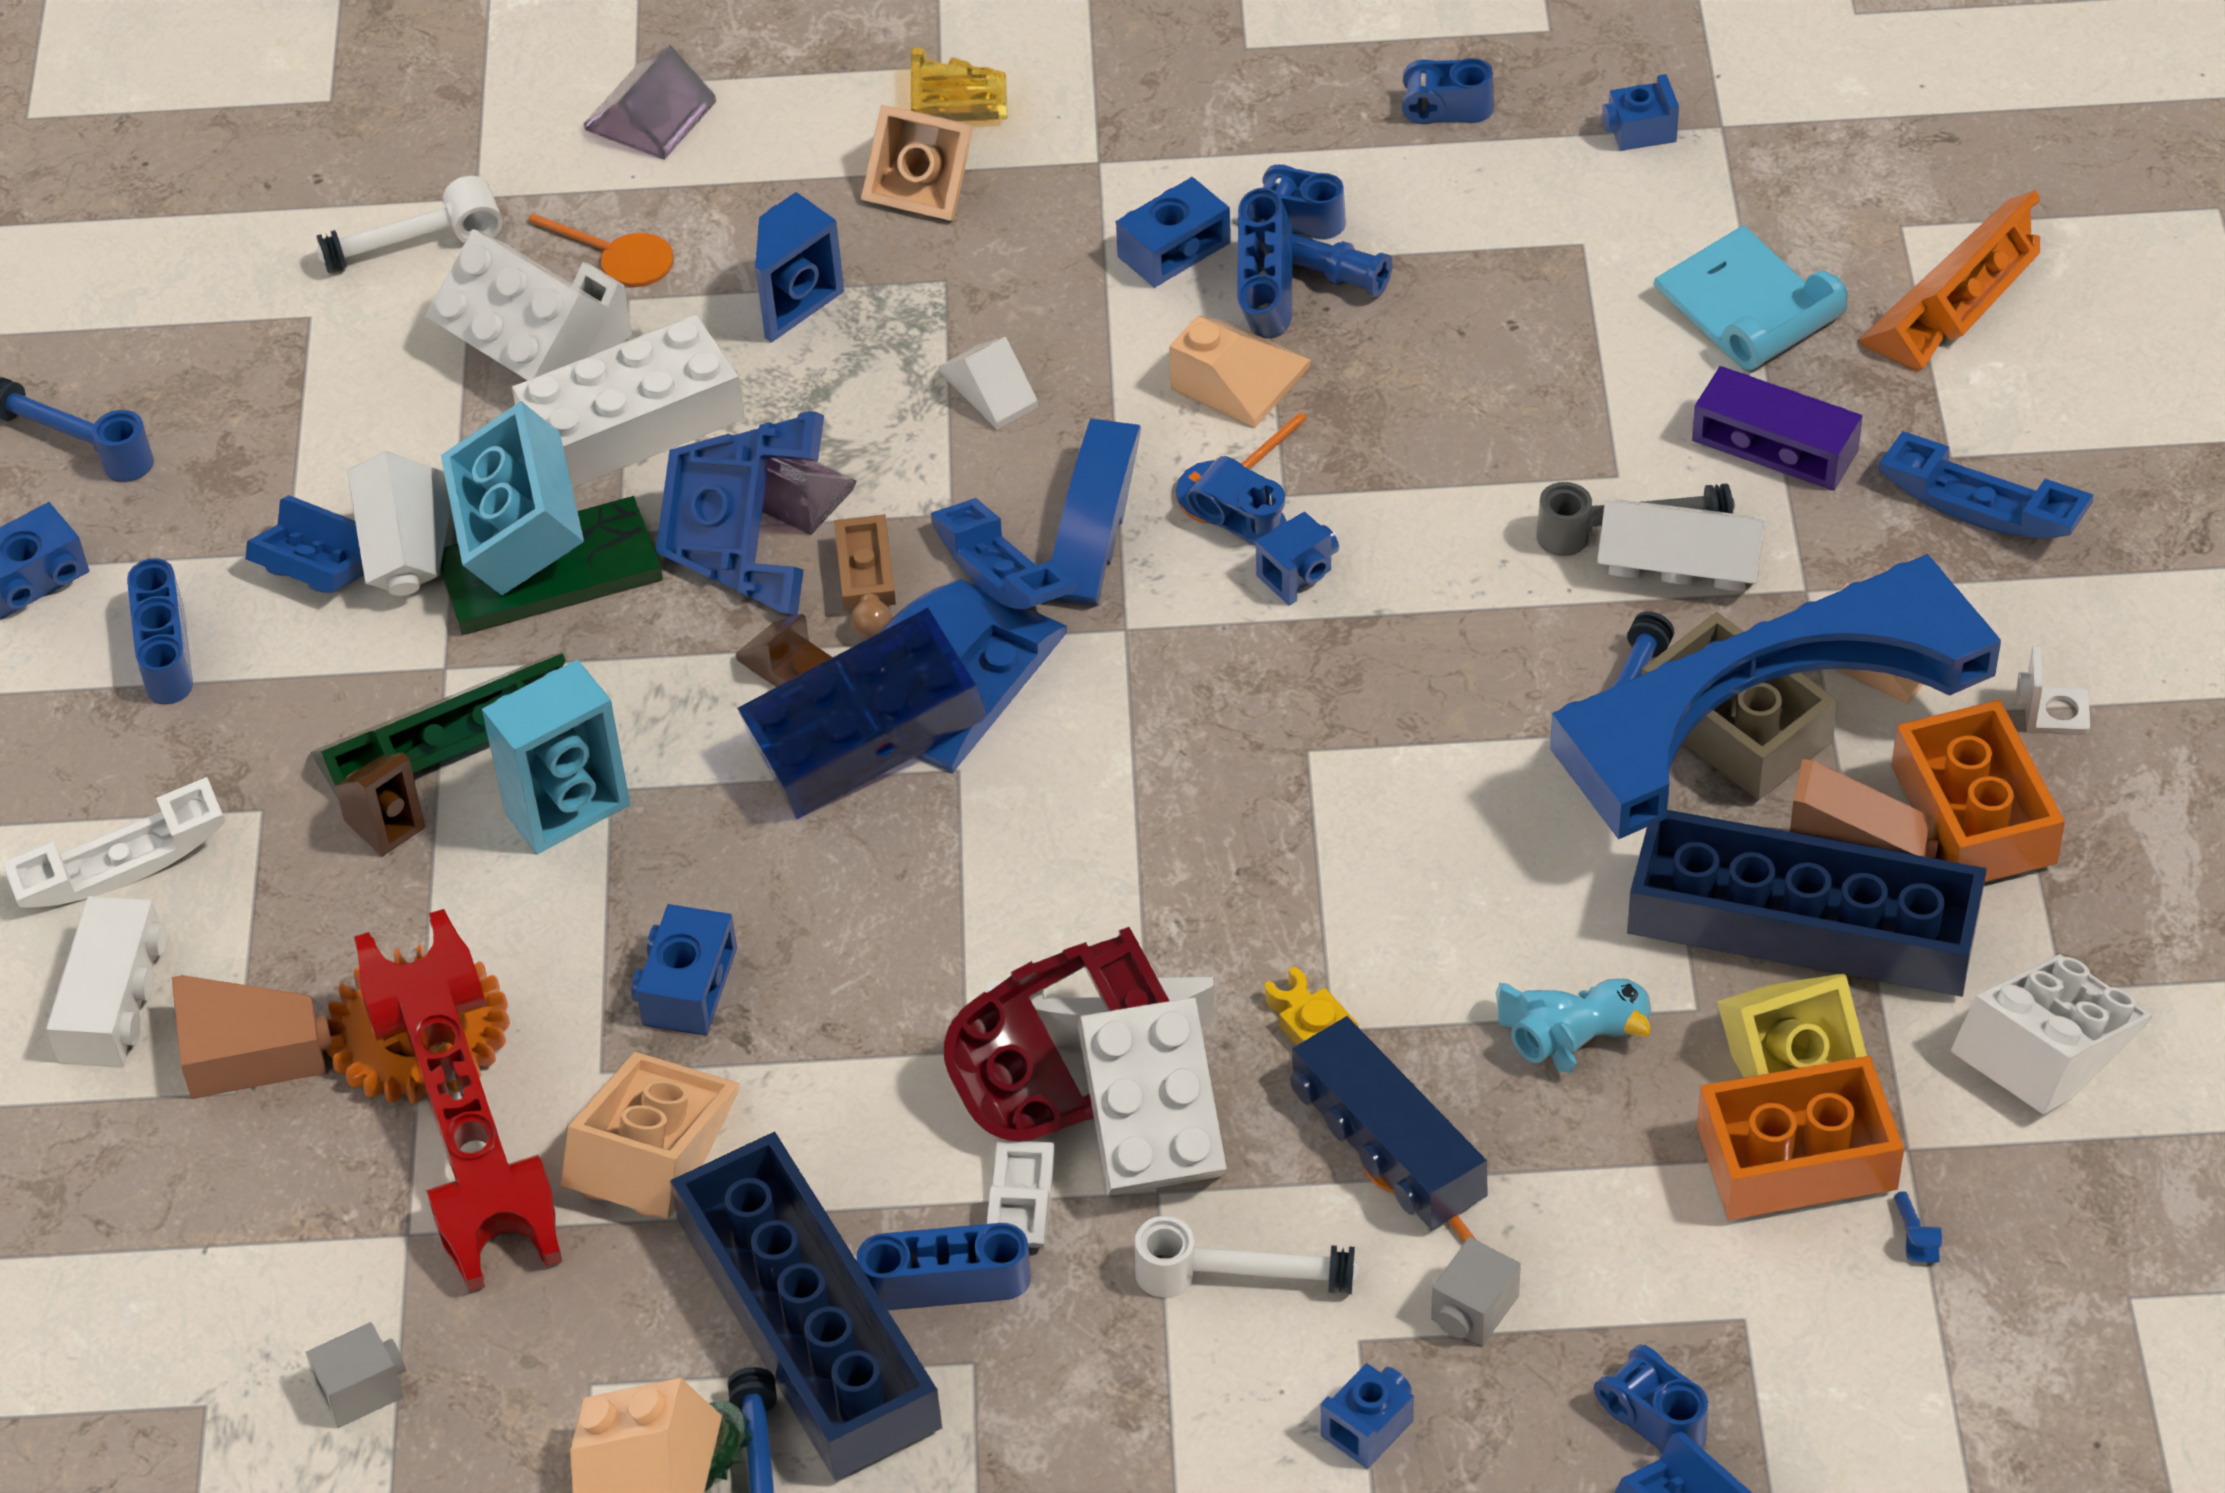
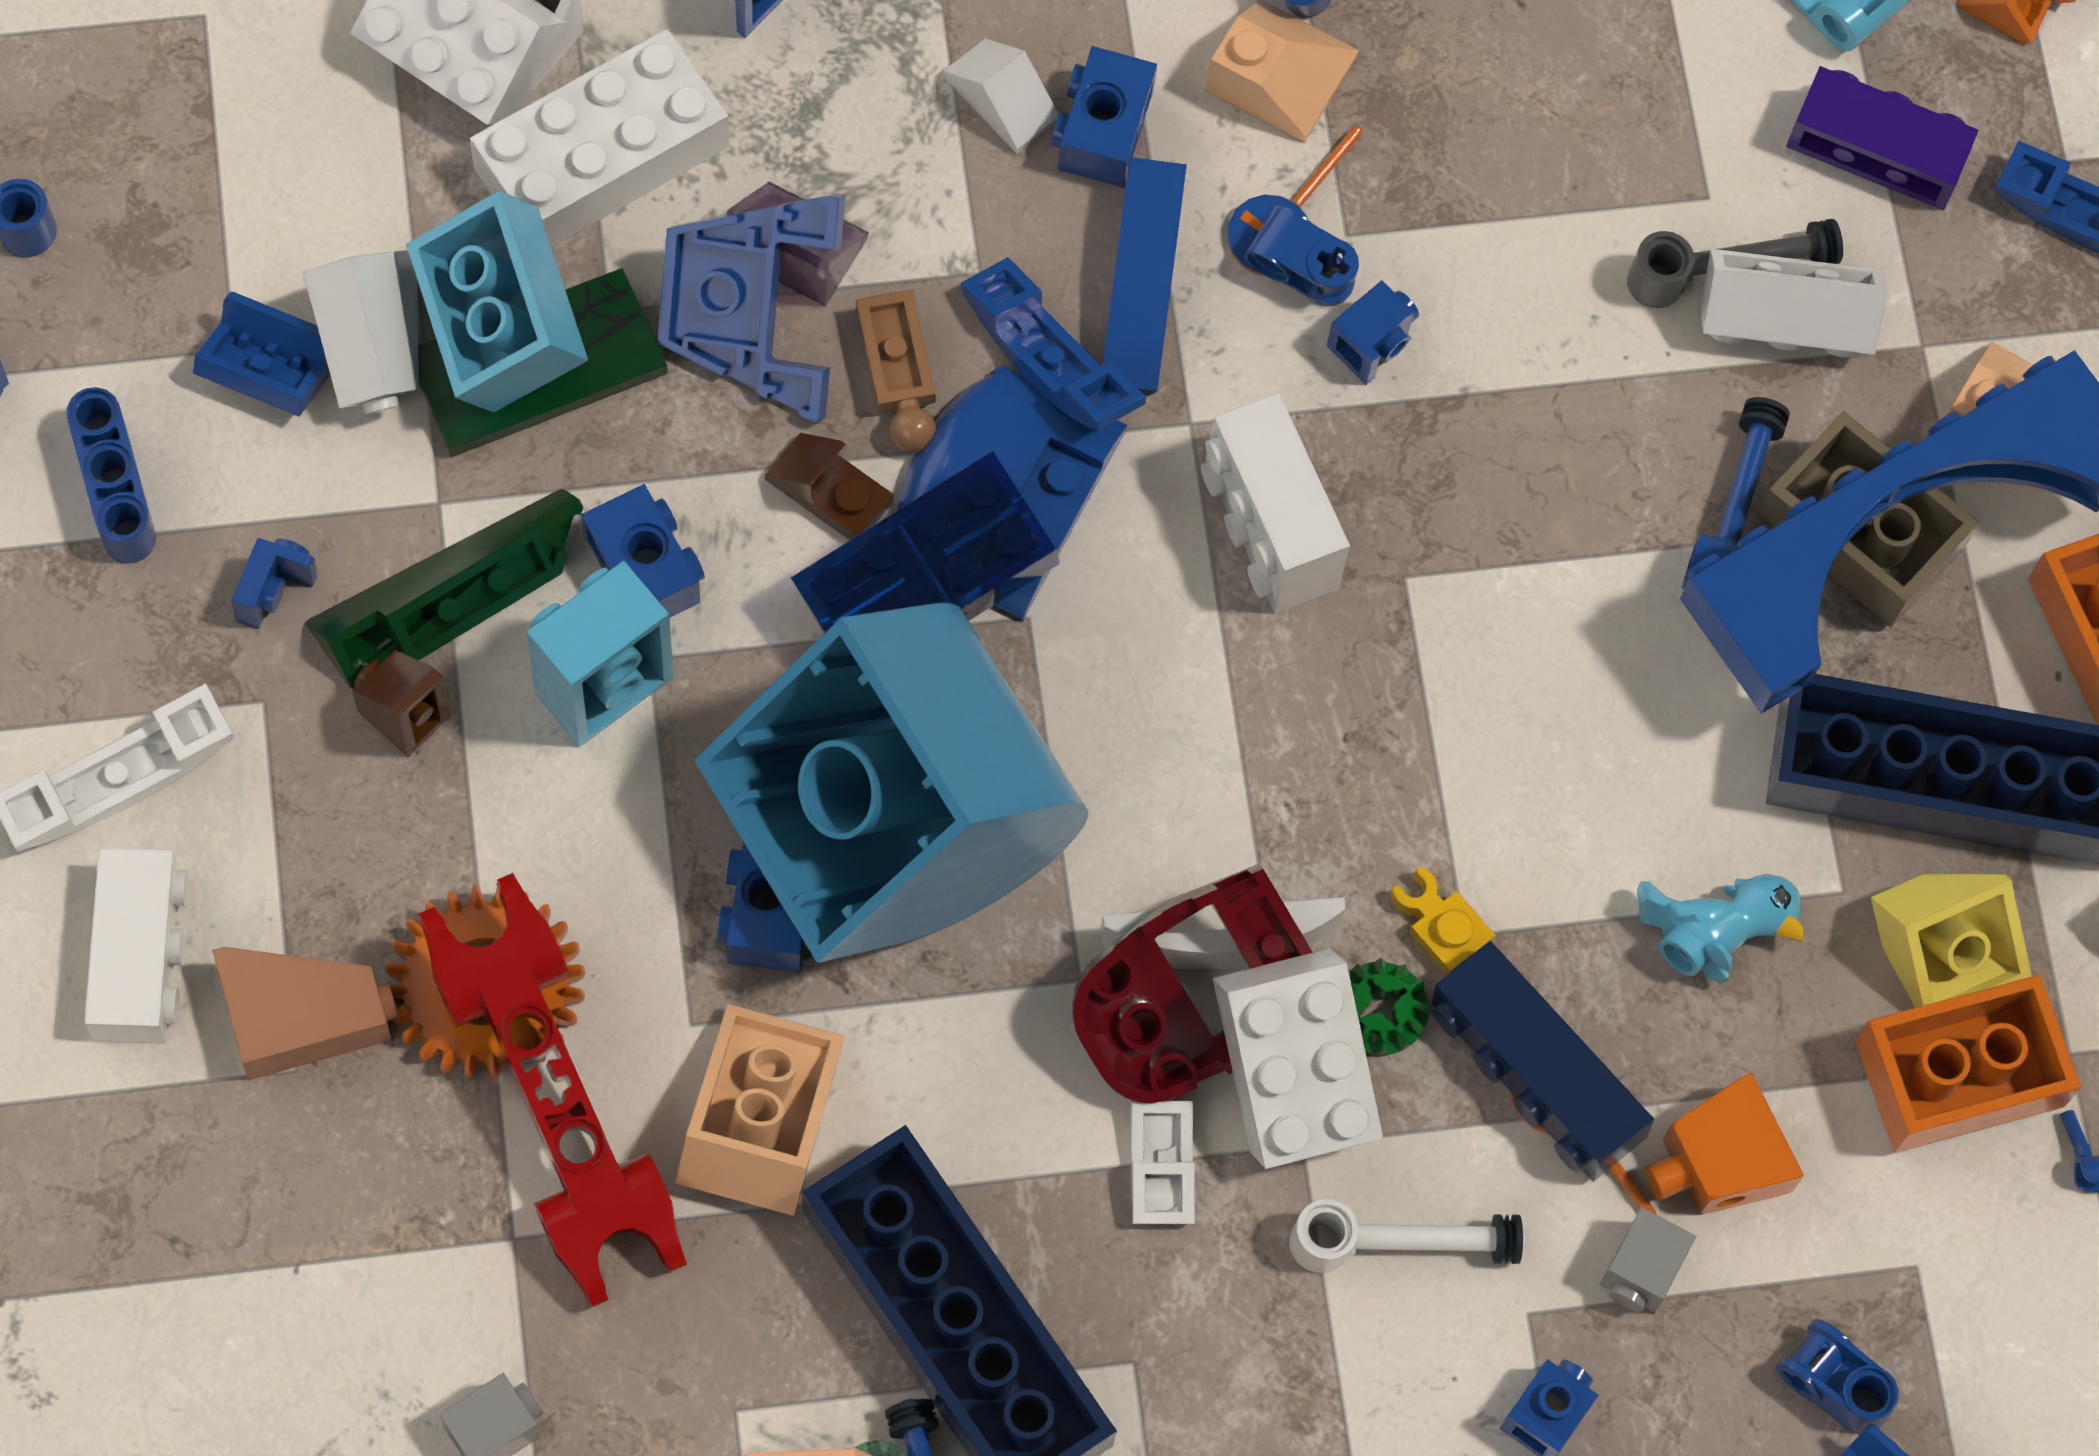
camera: 15 degrees left, 20 degrees up
blue beam [857,1223,1031,1310] -> none
nougat slope [1790,758,1939,859] -> none
none -> blue bracket [231,538,318,629]
none -> blue brick [581,484,705,618]
none -> dark azure brick [694,603,1088,963]
none -> blue brick [1051,46,1158,188]
none -> white brick [1201,393,1350,614]
none -> green gear [1349,958,1430,1055]
none -> orange torso [1644,1072,1804,1214]

